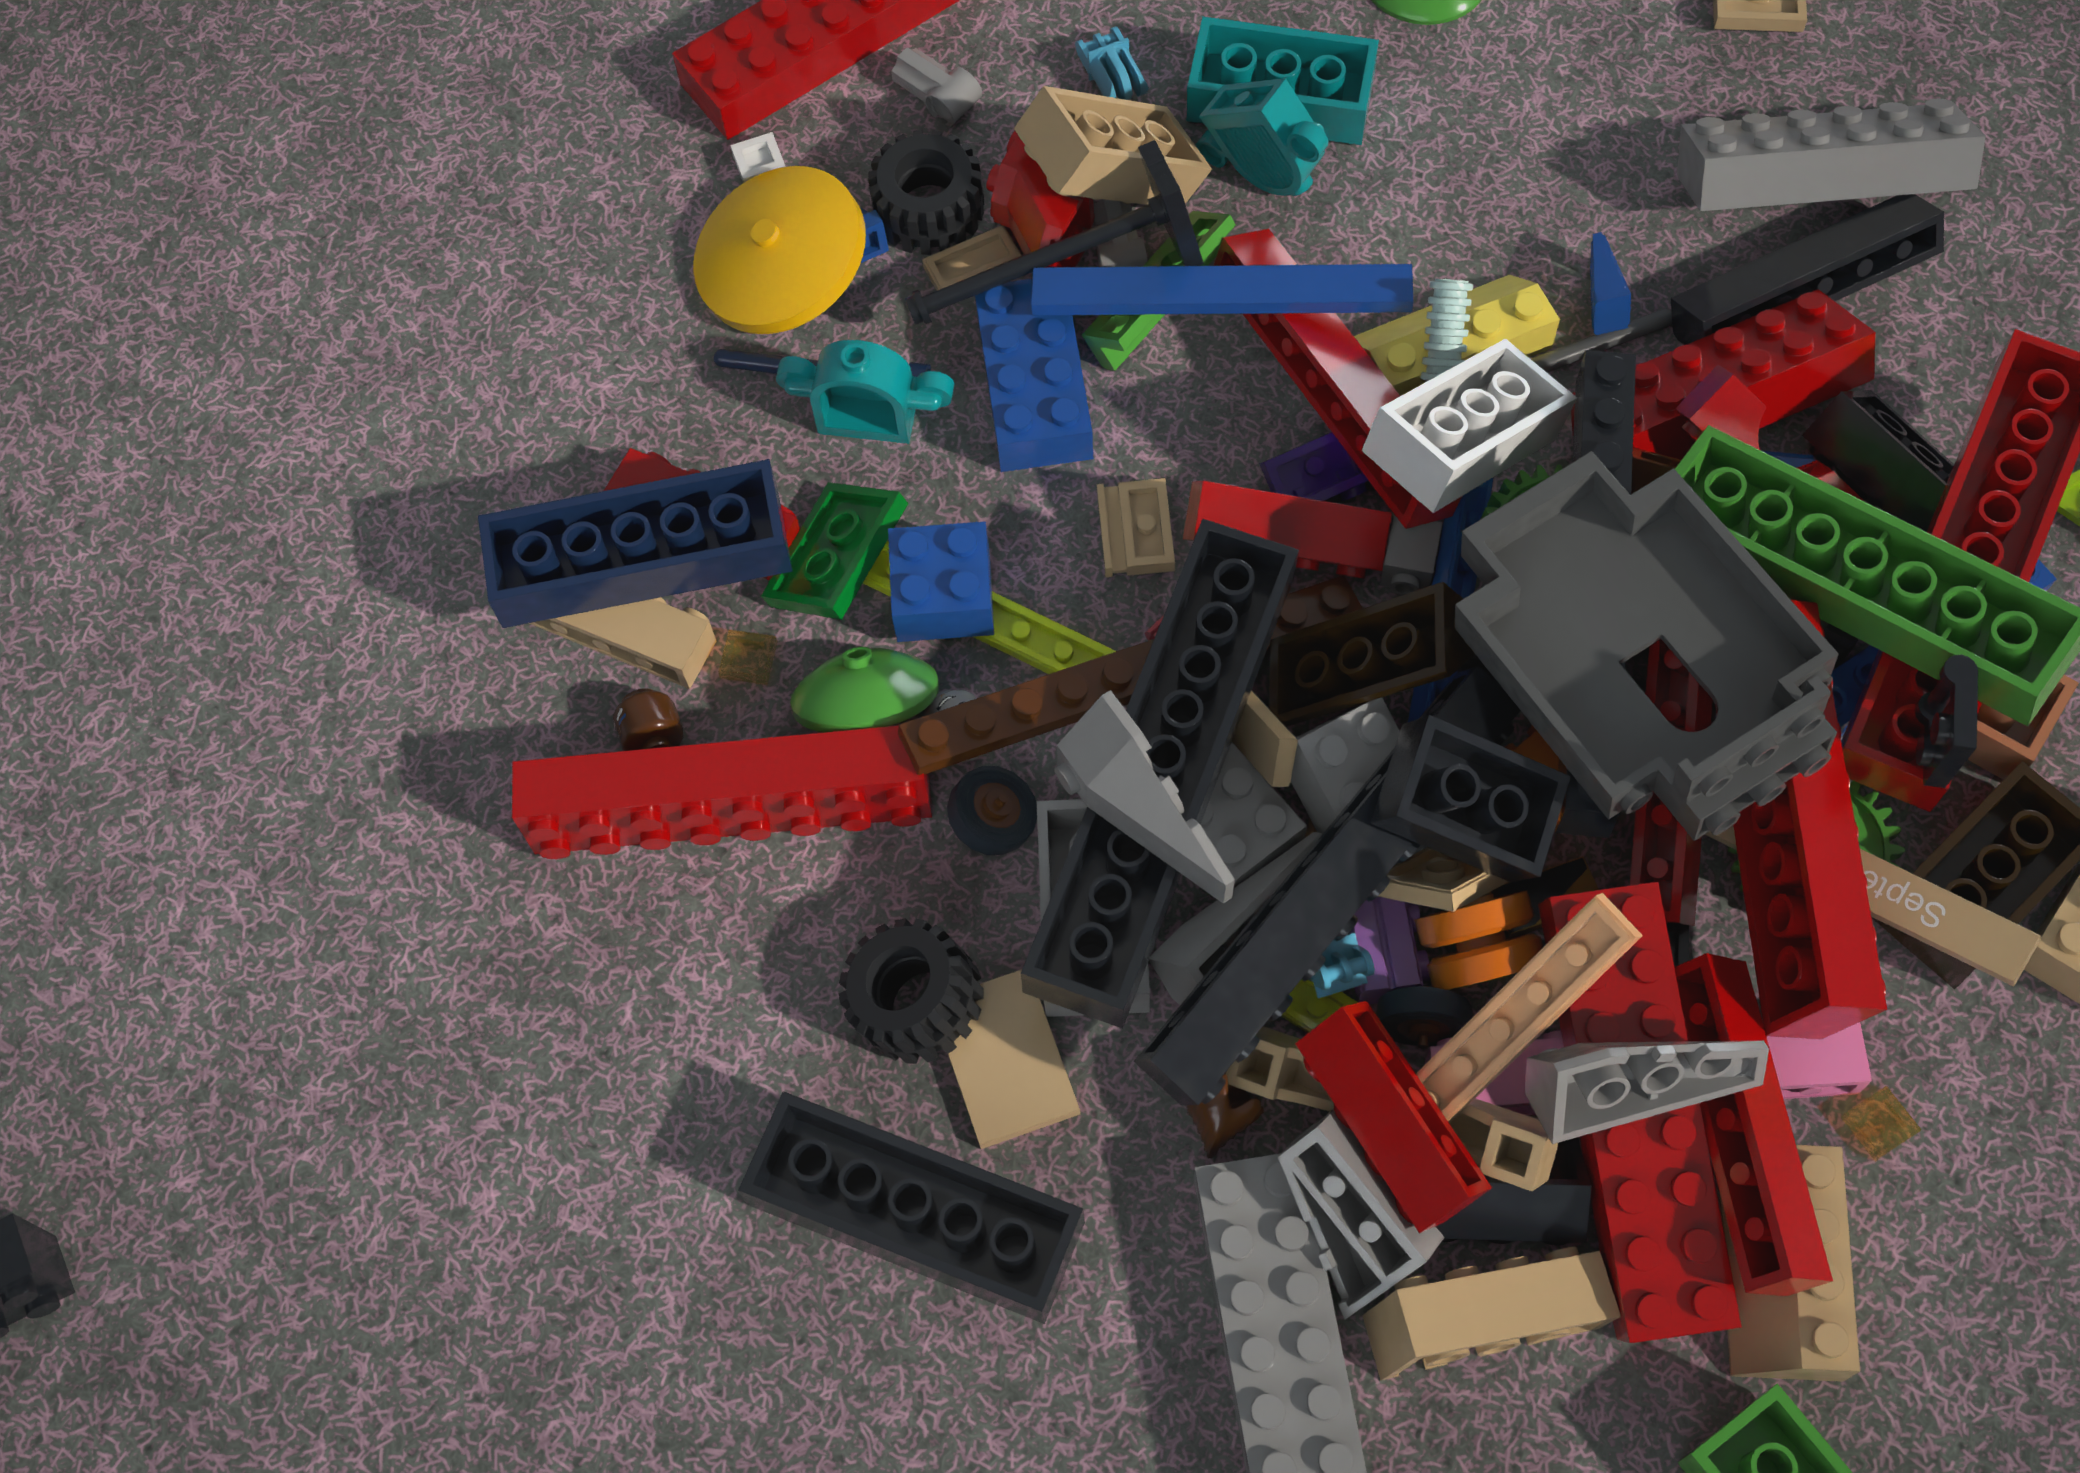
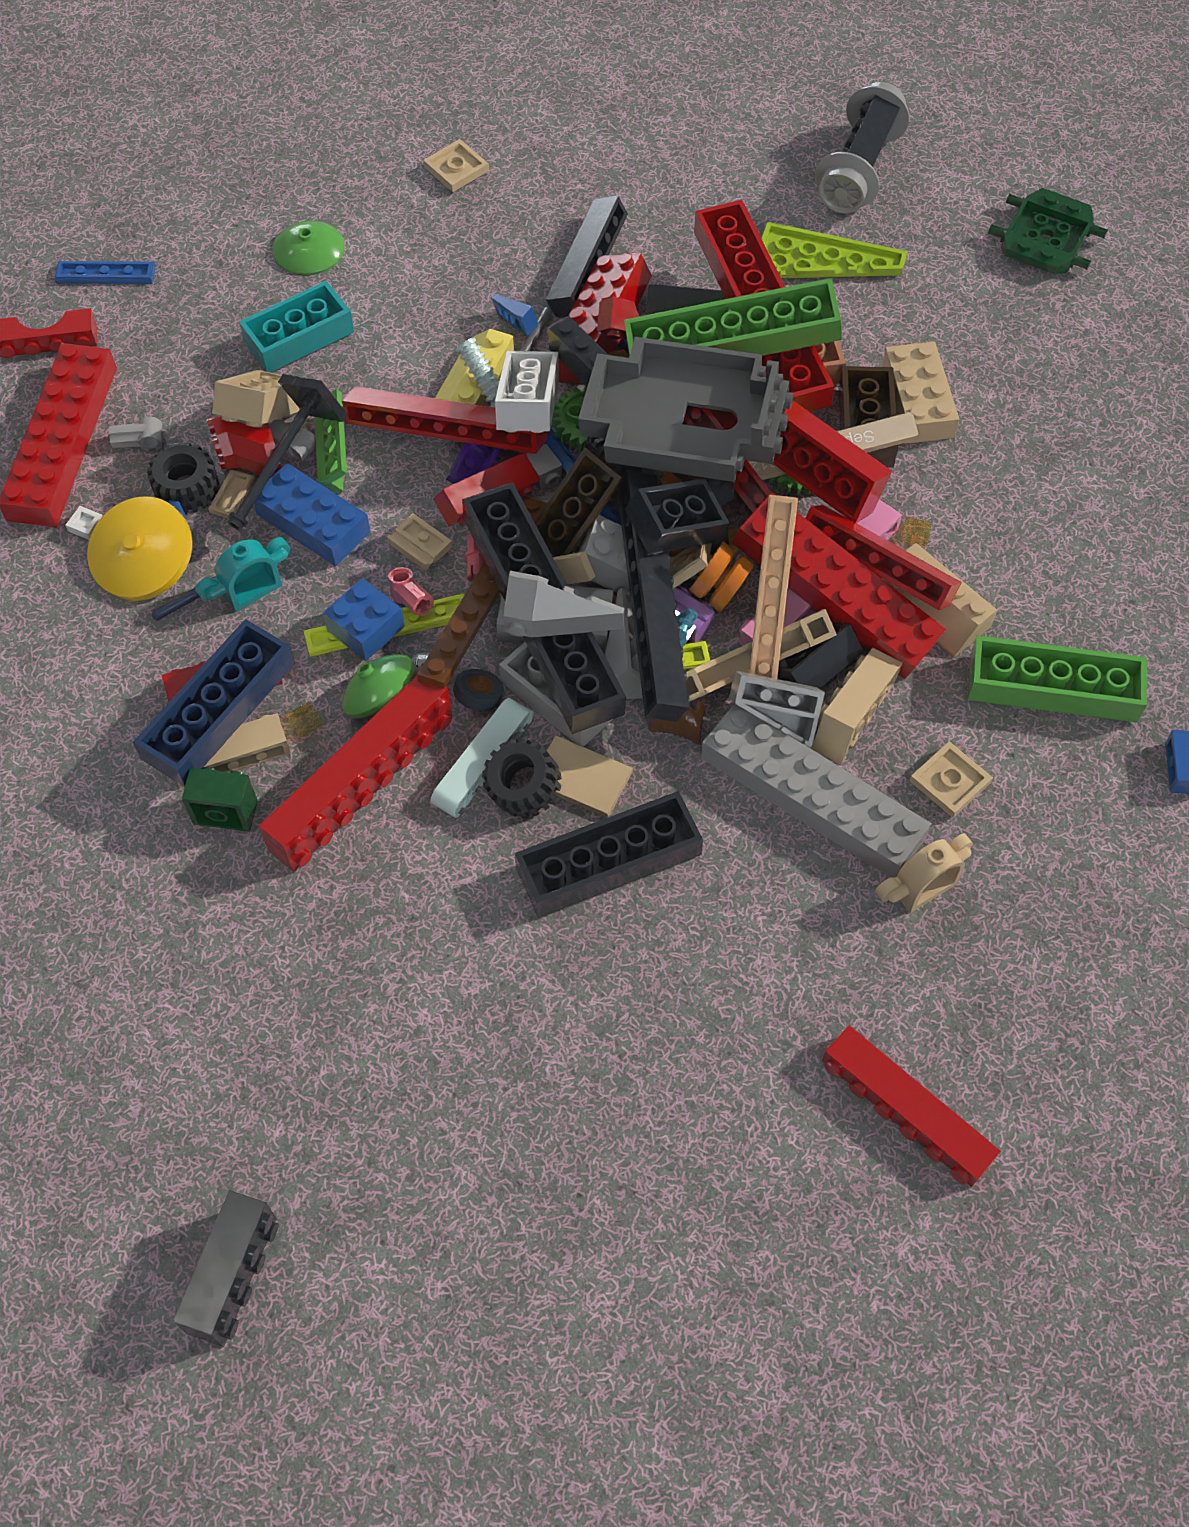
camera: 50 degrees left, 5 degrees down
reddish brown head [613,688,684,751] -> none
green plate [761,482,908,620] -> none
blue tile [1031,264,1413,315] -> none
medium azure arm [1075,26,1149,100] -> none
teal piece [1195,78,1329,196] -> none
red brick [1295,1001,1492,1233] -> none
black wheel [1376,986,1473,1049] -> none
light grey wedge [1525,1040,1769,1144] -> none
light grey brick [1677,98,1986,211] -> none
black plate [1914,655,1978,788] -> none
none -> dark green brick [182,767,258,832]
none -> coral piece [388,567,434,616]
none -> light aqua beam [430,698,534,818]

